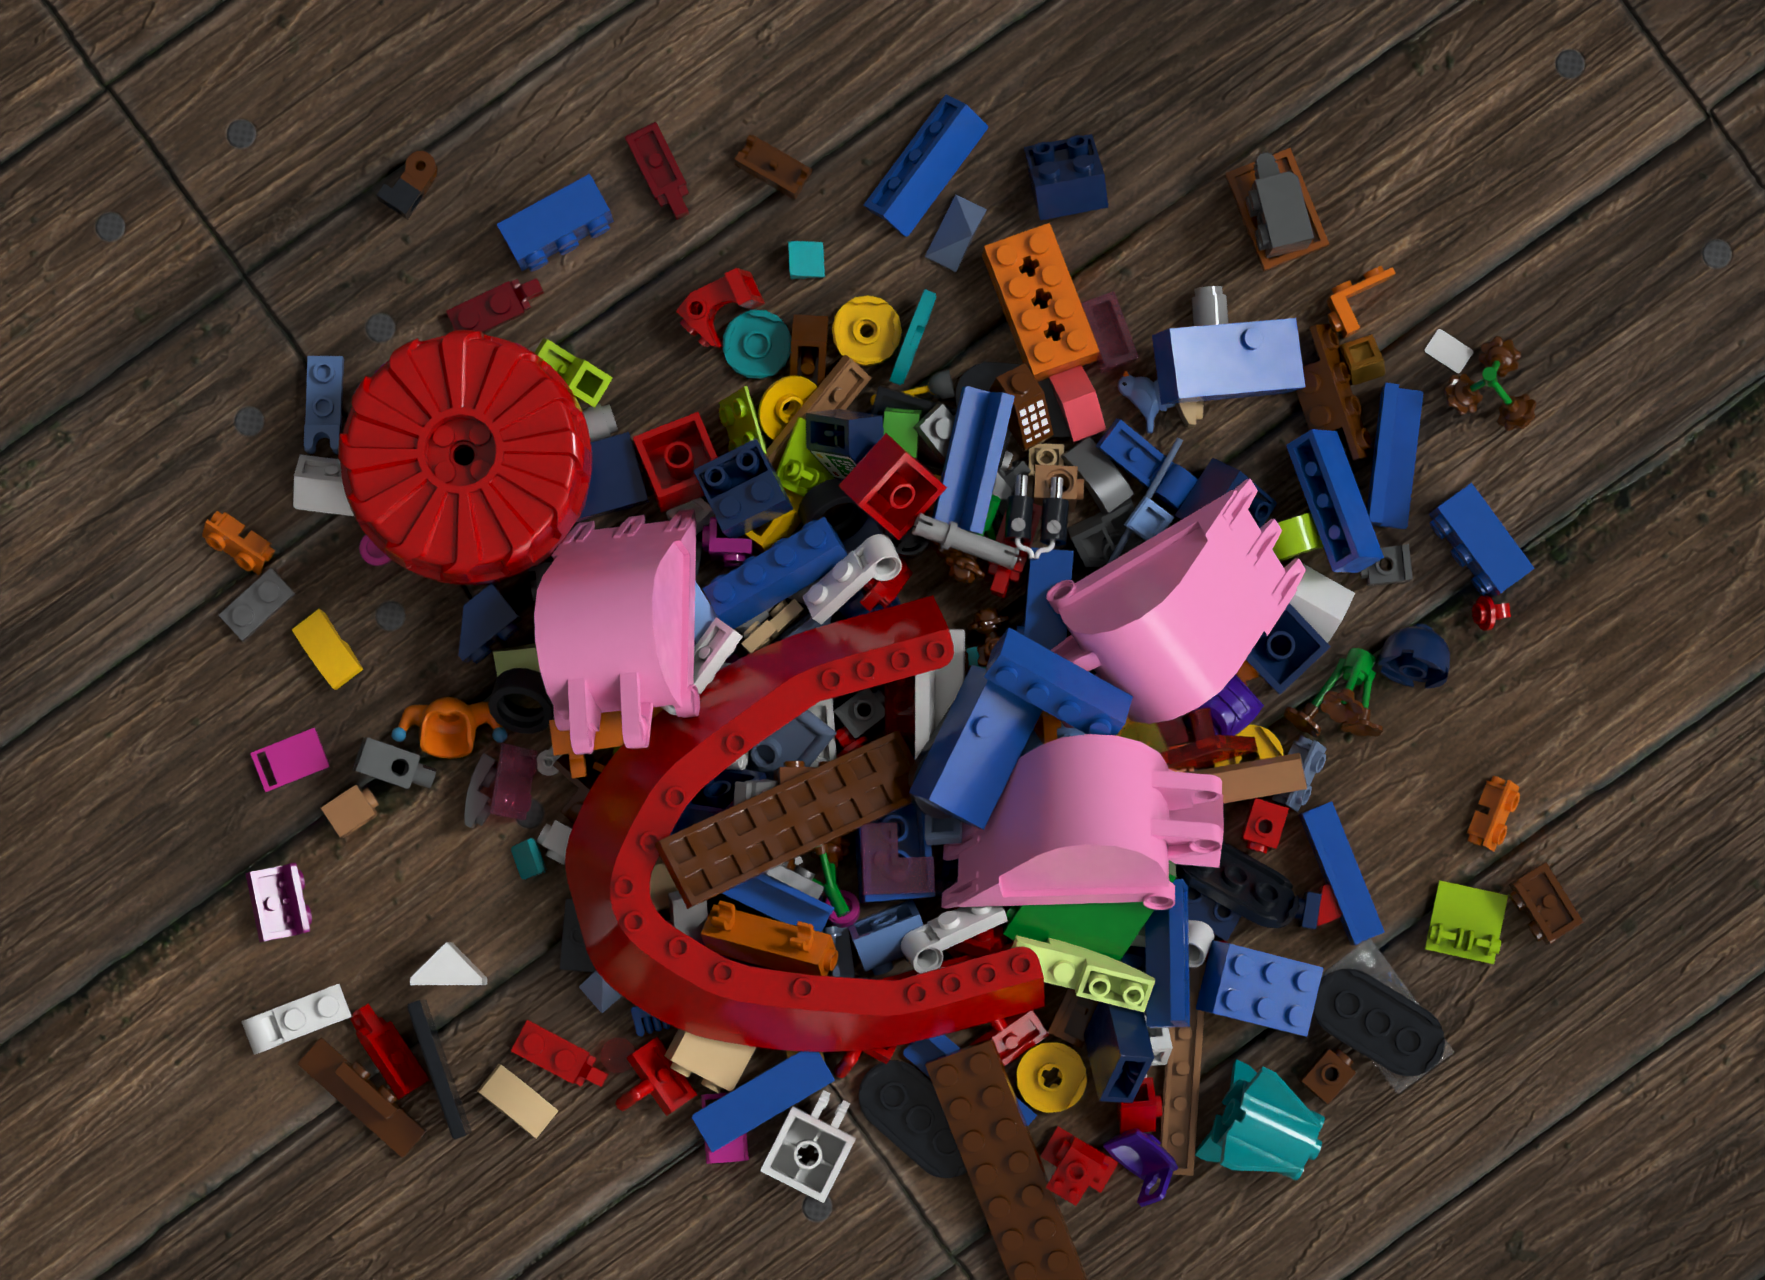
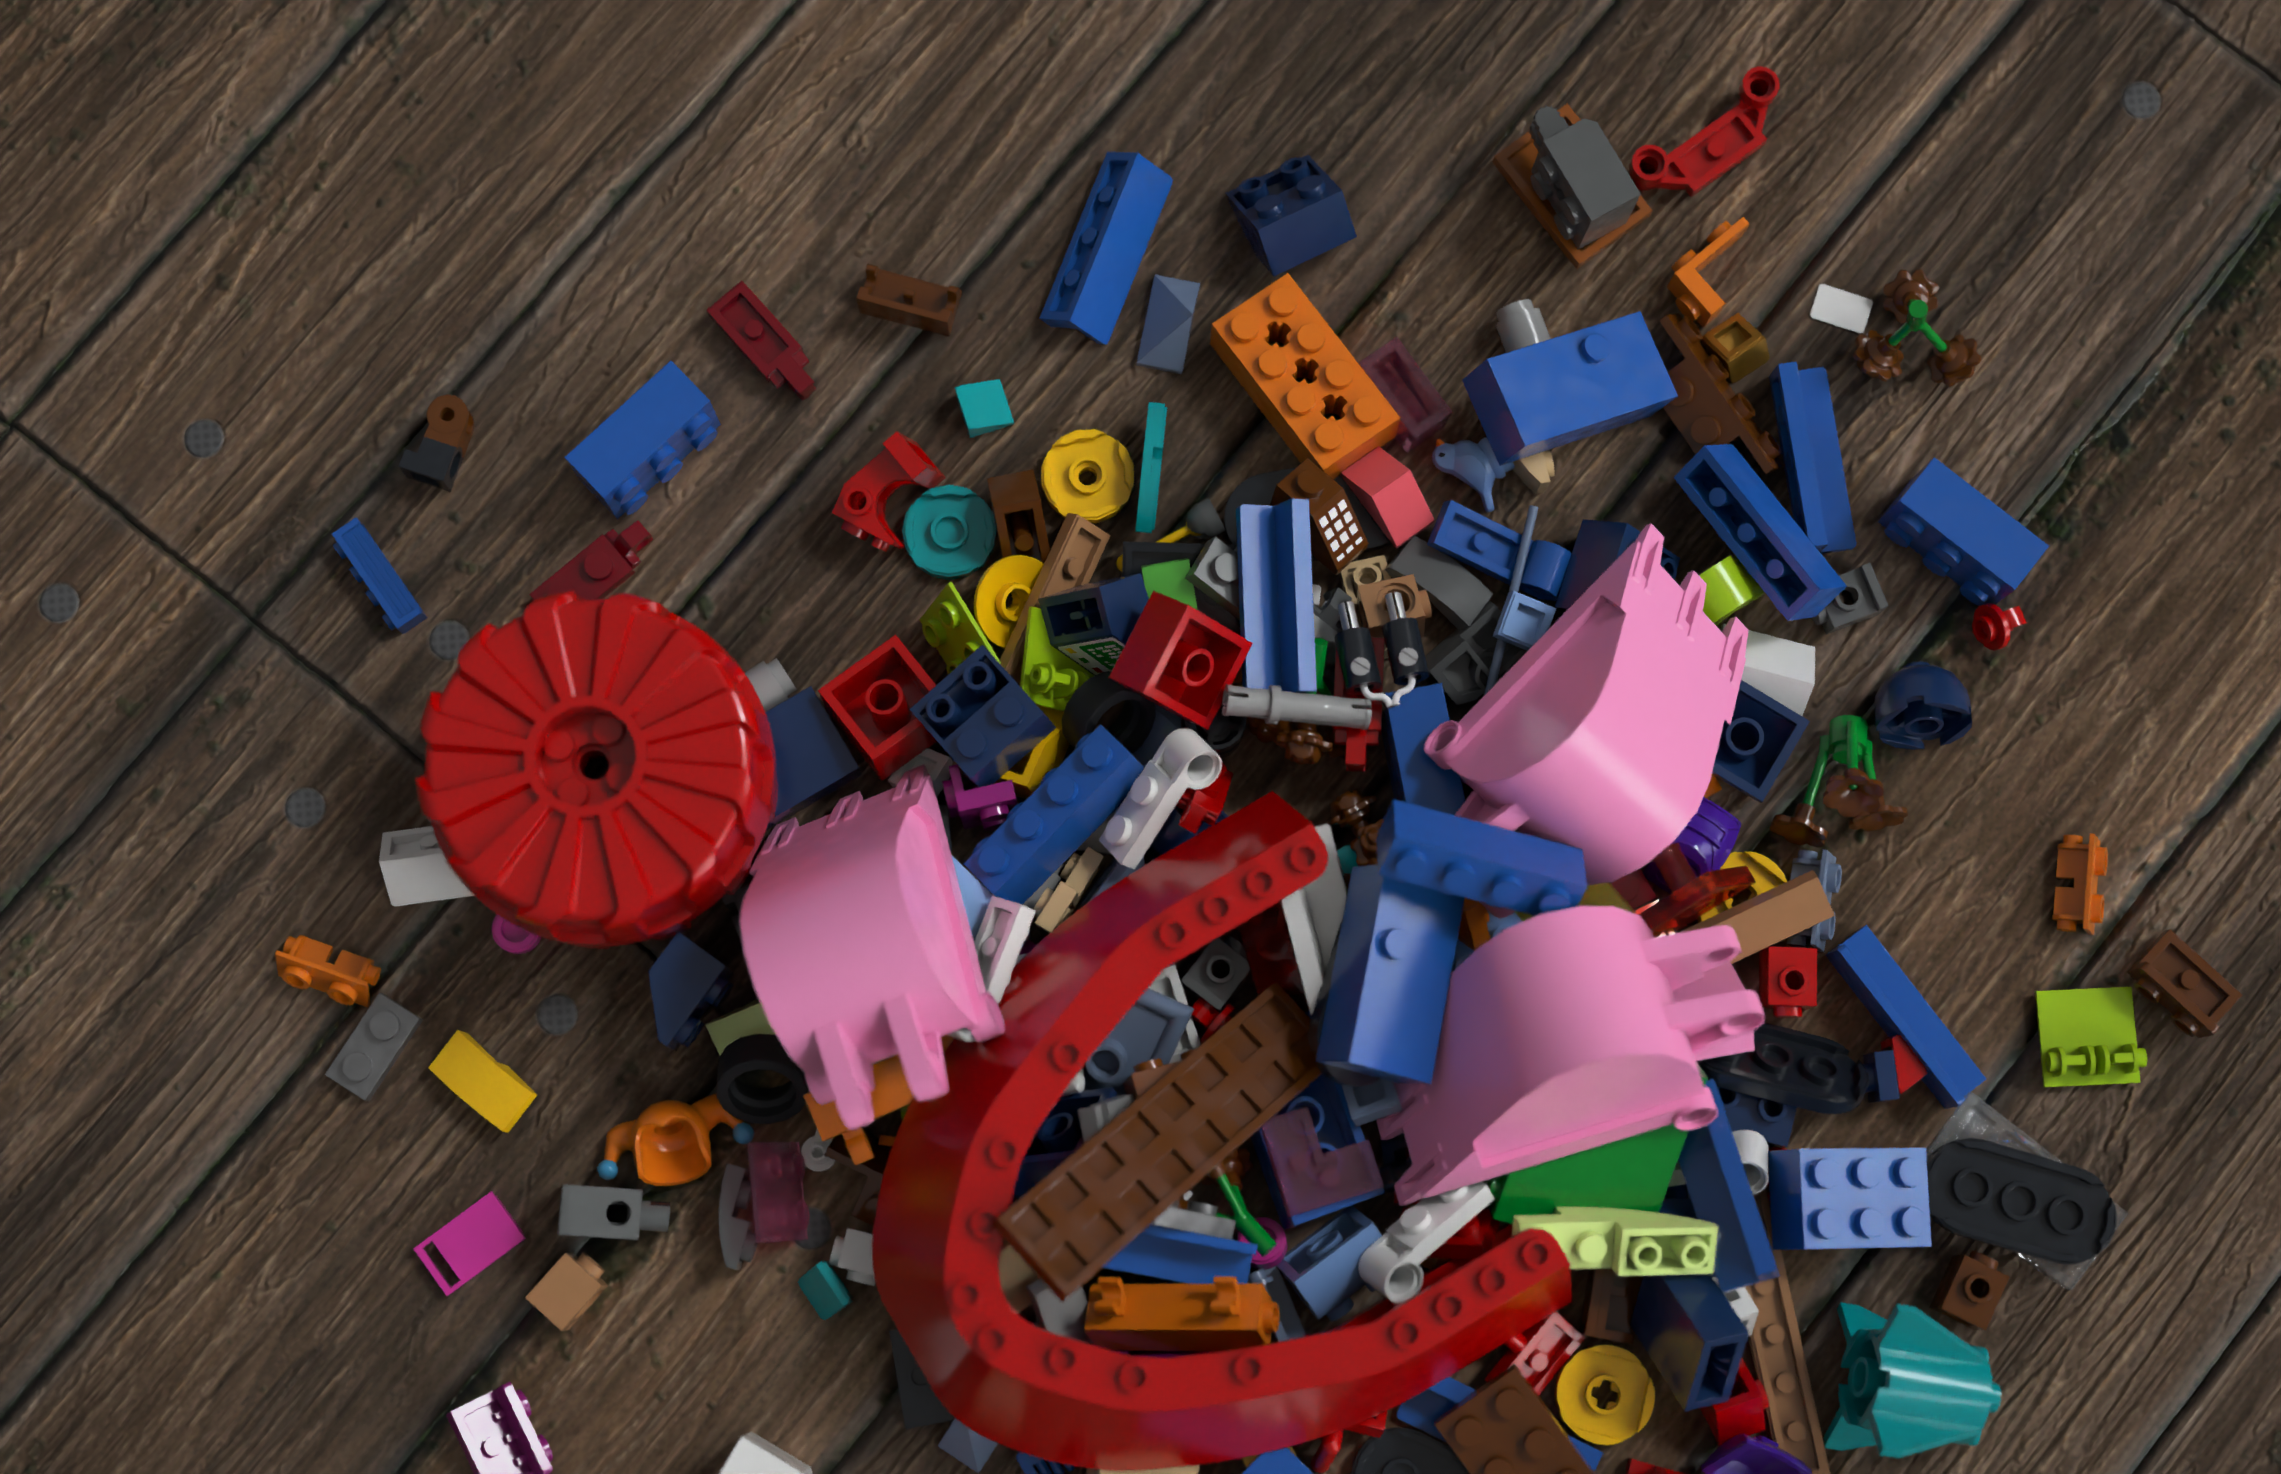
camera: 15 degrees left, 5 degrees down
medium blue plate [304,356,344,455] -> none
lime brick [534,338,612,408] -> none
none -> blue piece [332,517,428,634]
none -> red plate [1629,66,1780,197]

